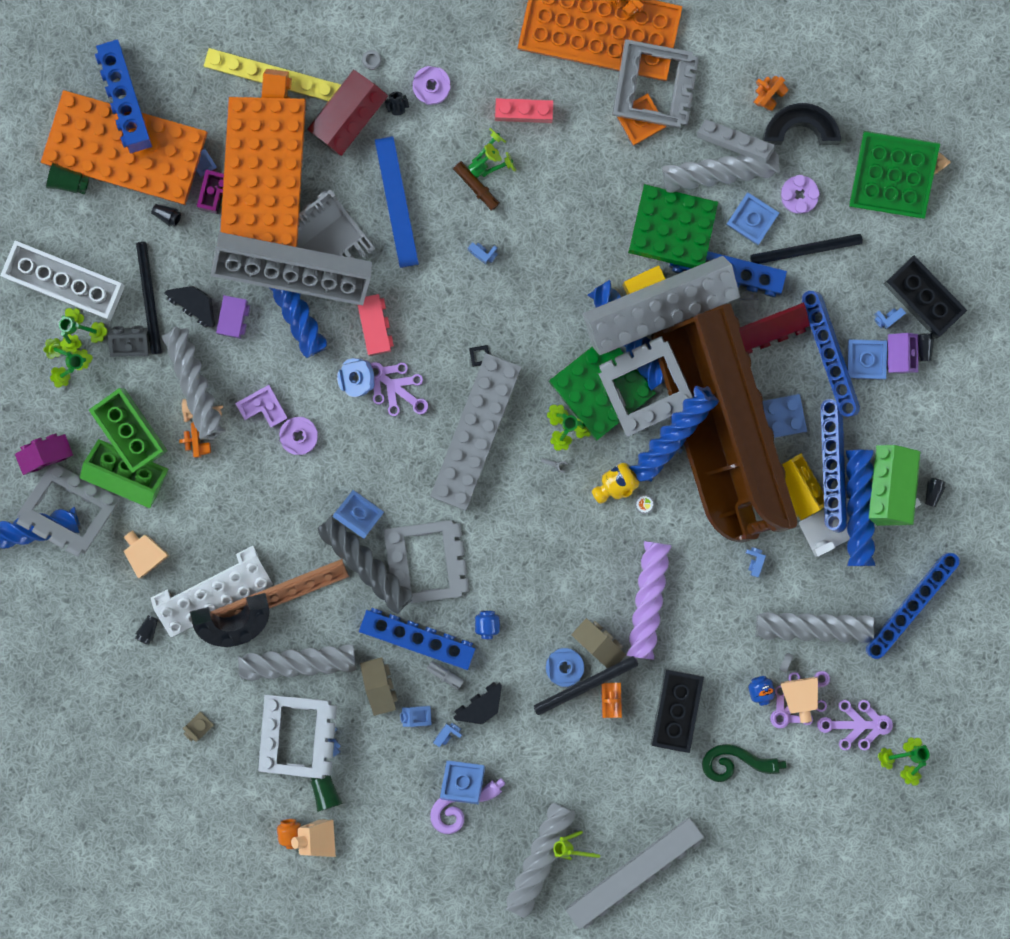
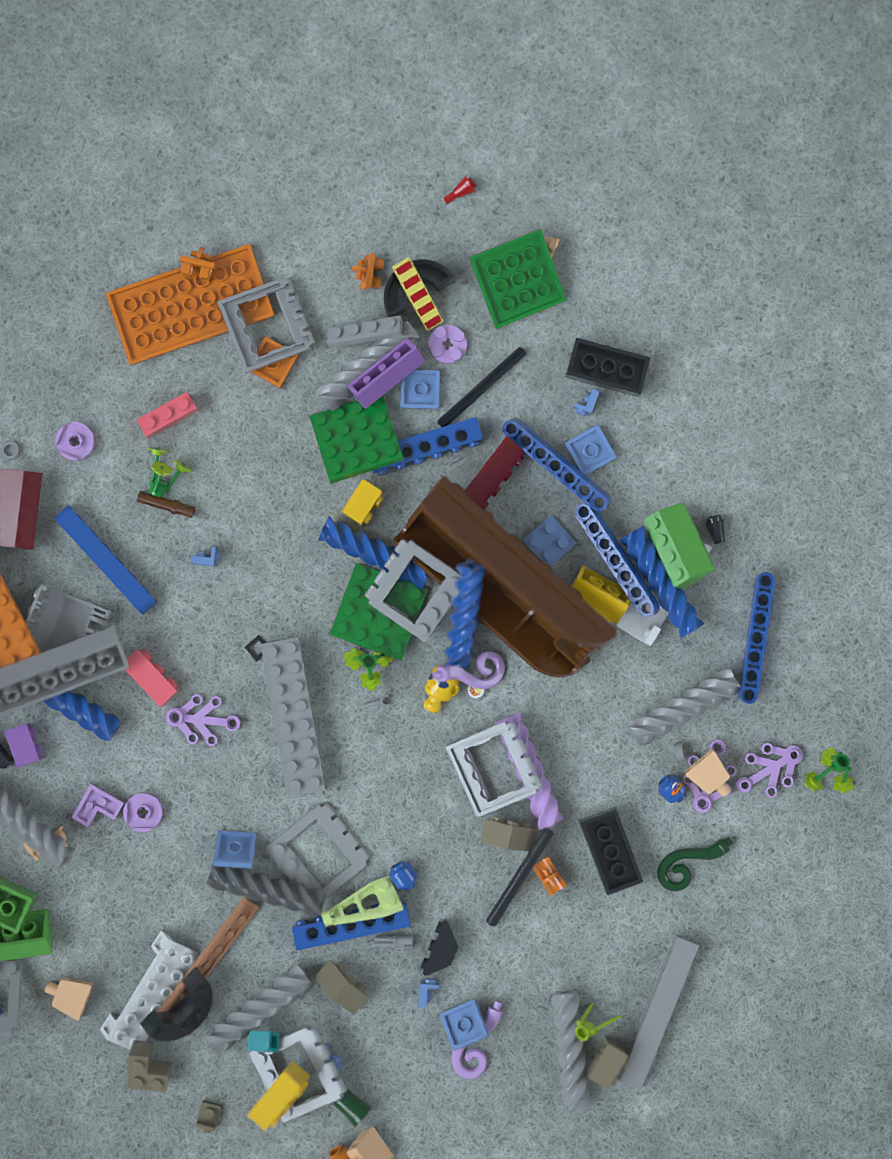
camera: 35 degrees left, 0 degrees up
black cone [135,615,158,645] -> none
orange hips [179,422,211,458] -> none
plate [337,358,374,397] -> none
black gear [385,92,409,116] -> none
medium blue bracket [400,706,432,727] -> none
medium blue plate [546,648,584,687] -> none
light grey brick [582,256,740,355] -> none
medium blue bracket [745,547,766,578] -> none
medium lavender brick [887,333,918,374] -> none
black cone [918,333,935,361] -> none
none -> dark tan brick [127,1042,171,1092]
none -> yellow brick [247,1061,310,1131]
none -> teal brick [248,1031,280,1053]
none -> yellowish green plate [320,875,403,927]
none -> medium lavender brick [347,338,425,409]
none -> tile [392,257,443,331]
none -> lavender plant [433,651,505,689]
none -> red cone [443,176,477,204]
none -> hinge [446,720,543,817]
none -> dark tan brick [587,1037,629,1090]

